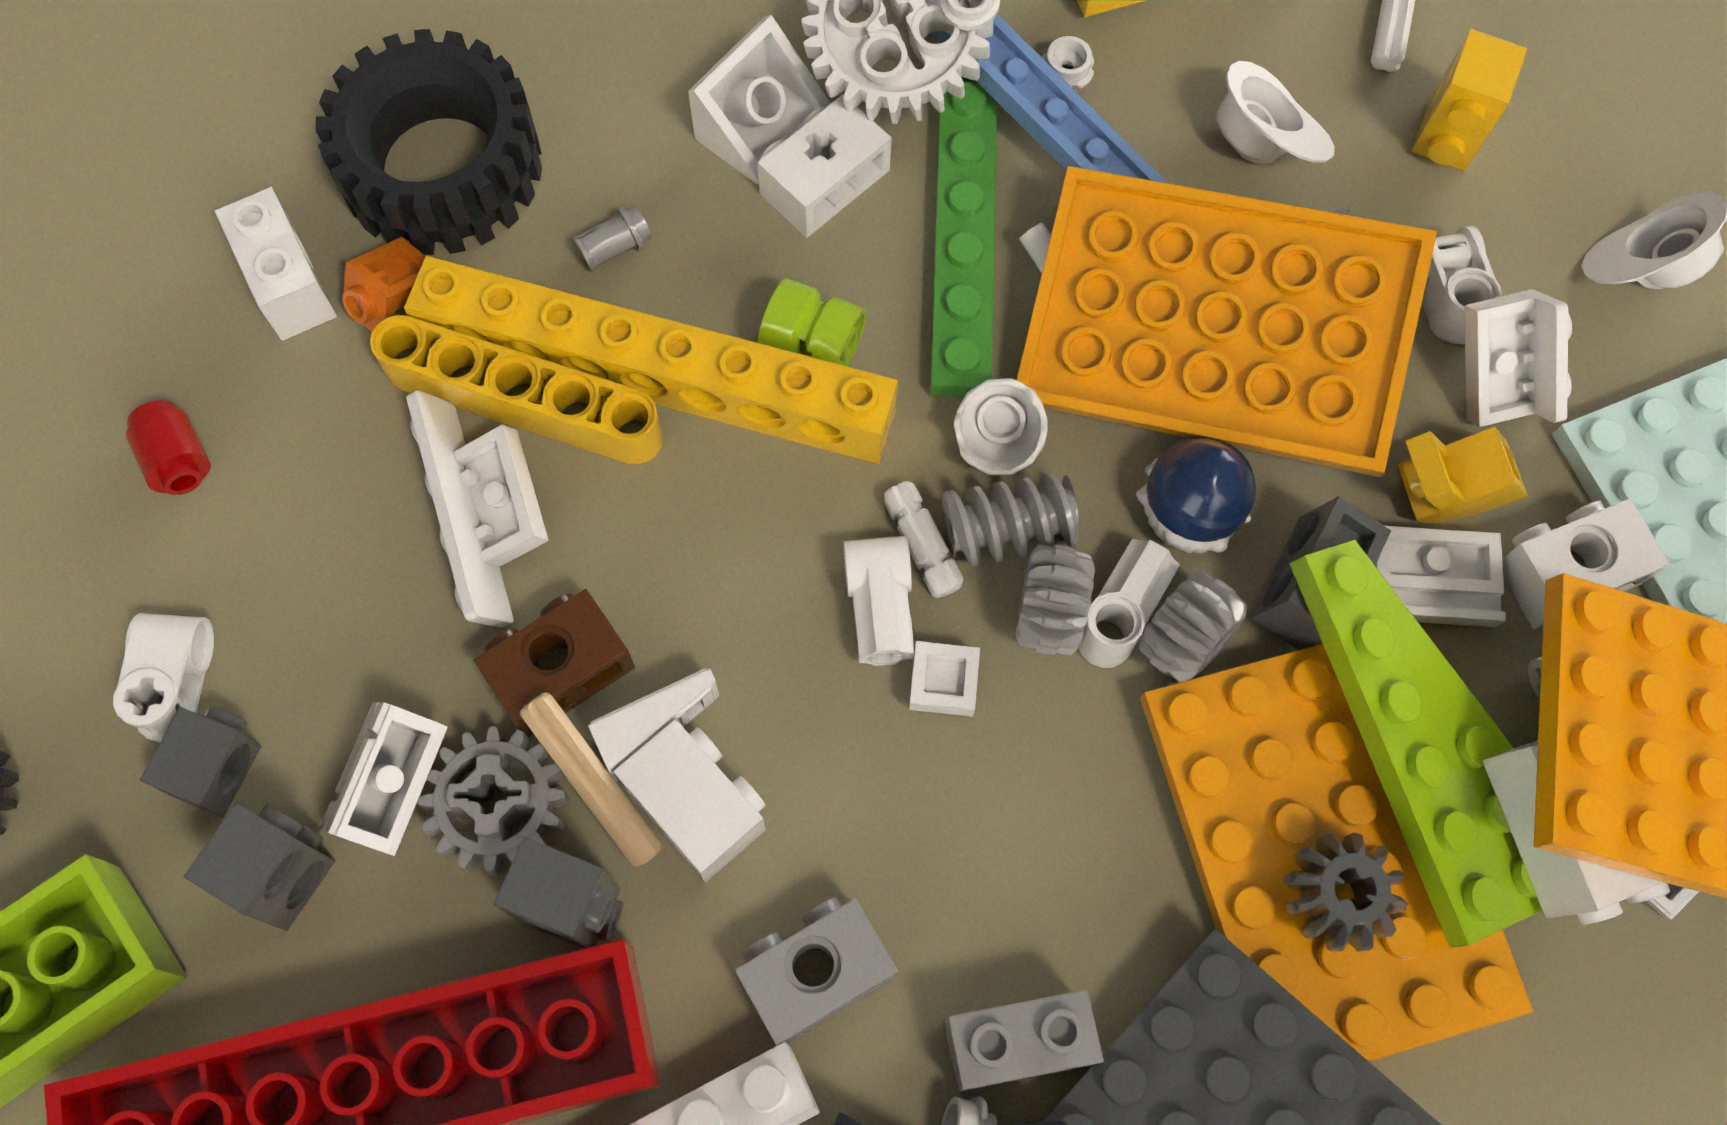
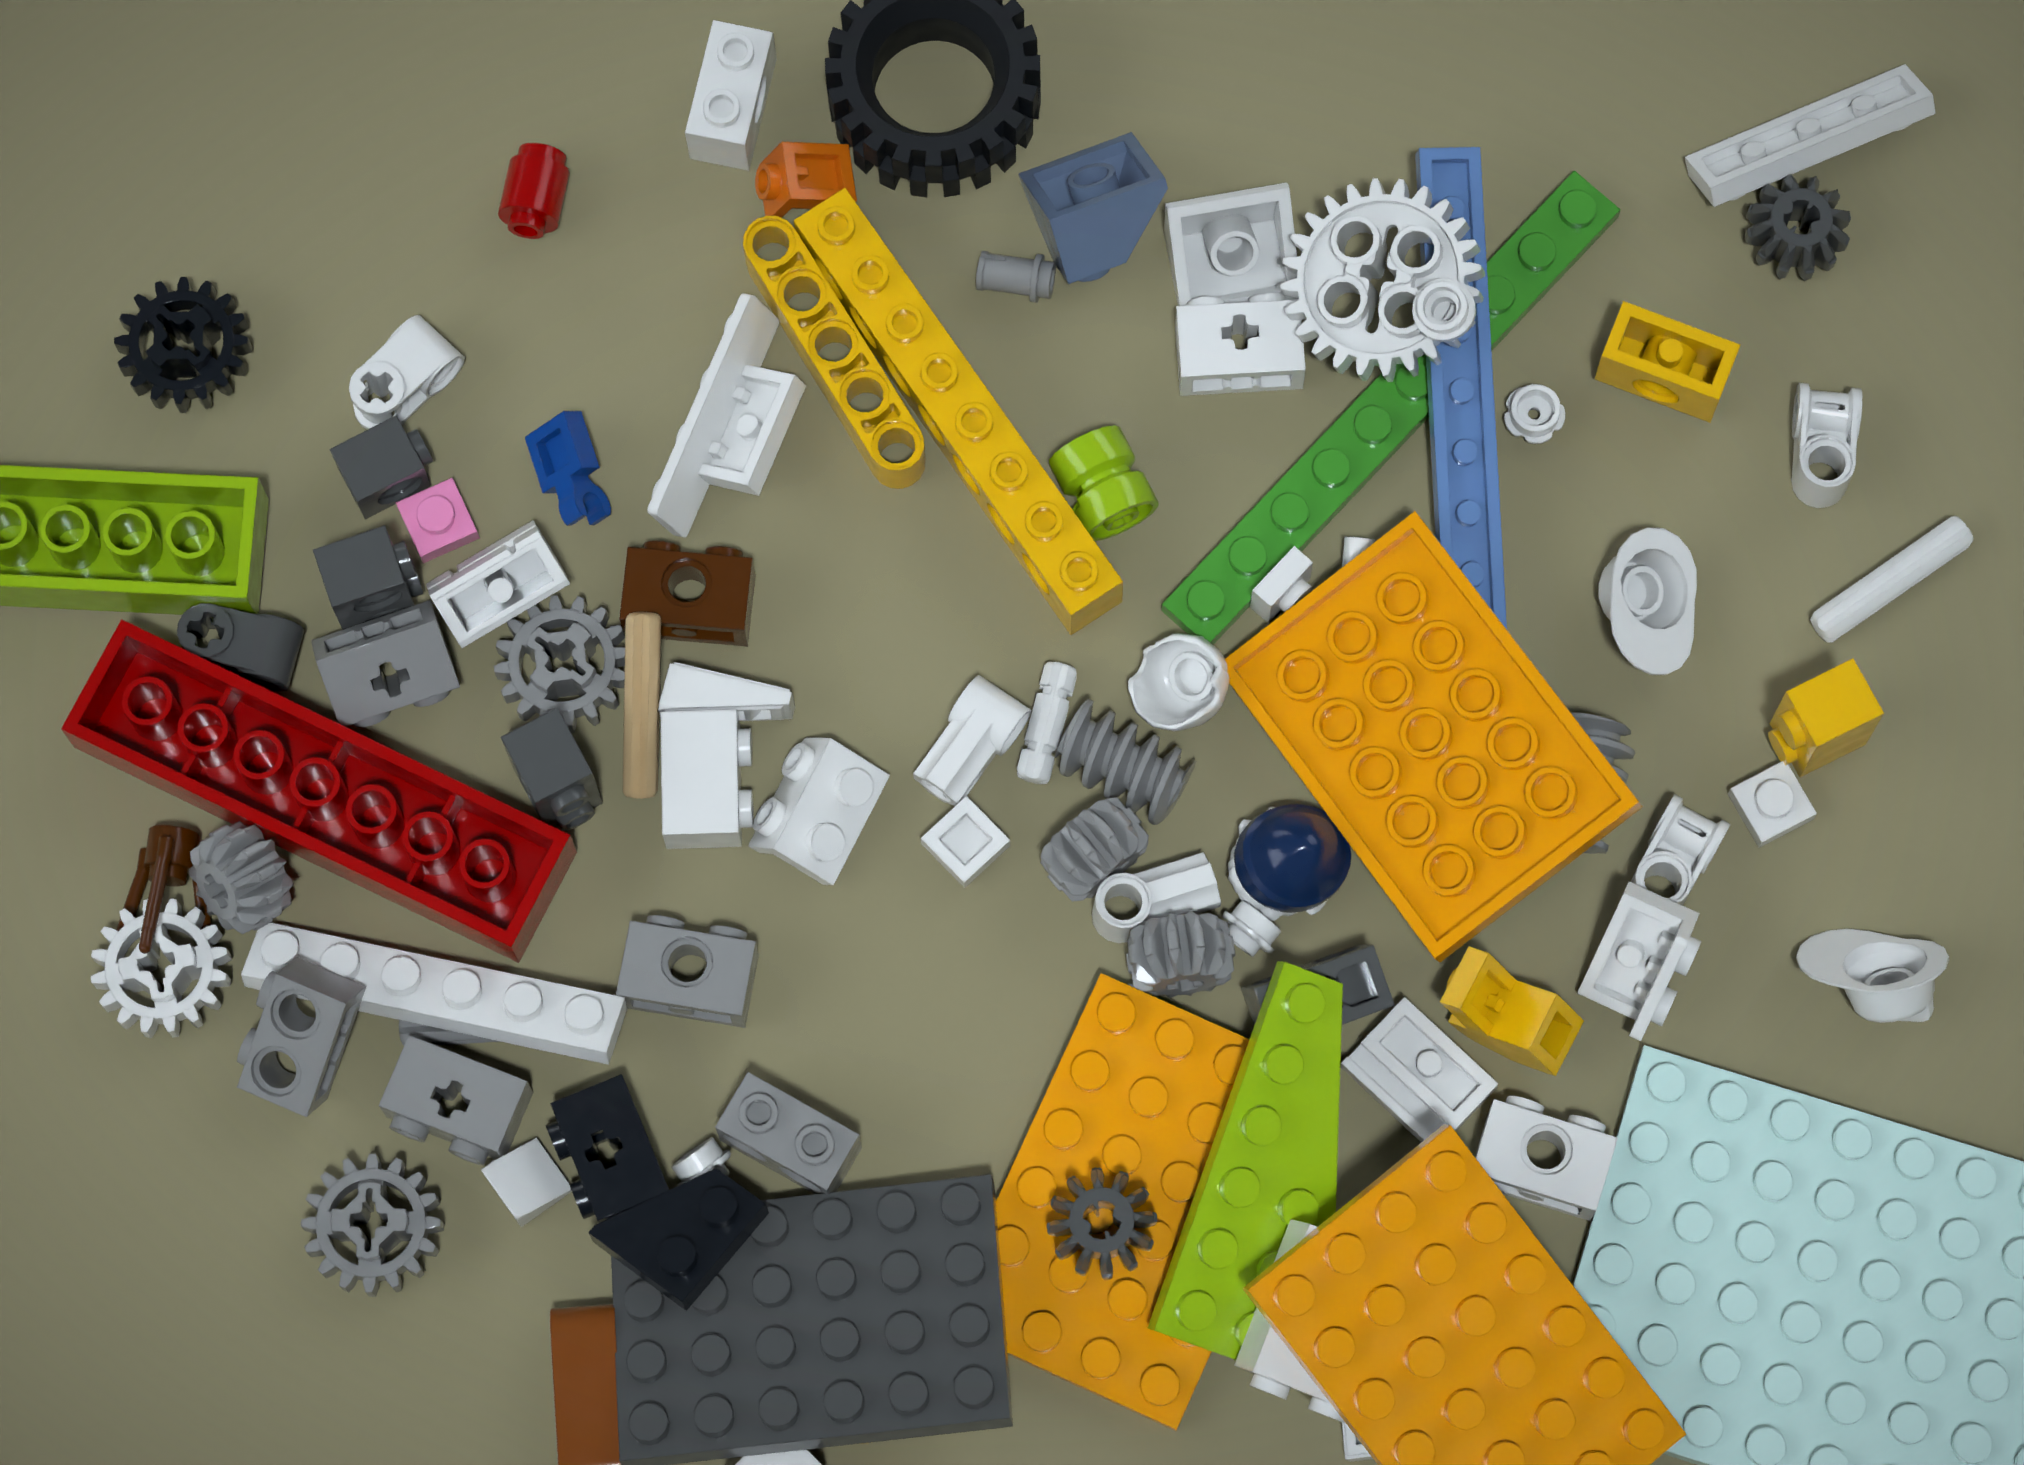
camera: 45 degrees right, 5 degrees up
none -> dark grey piece [177,603,304,692]
none -> light grey brick [311,600,460,727]
none -> bright pink plate [396,478,480,564]
none -> blue plate [525,411,611,526]
none -> white bracket [749,737,890,885]
none -> sand blue slope [1018,132,1168,284]
none -> white plate [1223,900,1282,957]
none -> white plate [1250,546,1313,623]
none -> white plate [1728,761,1817,848]

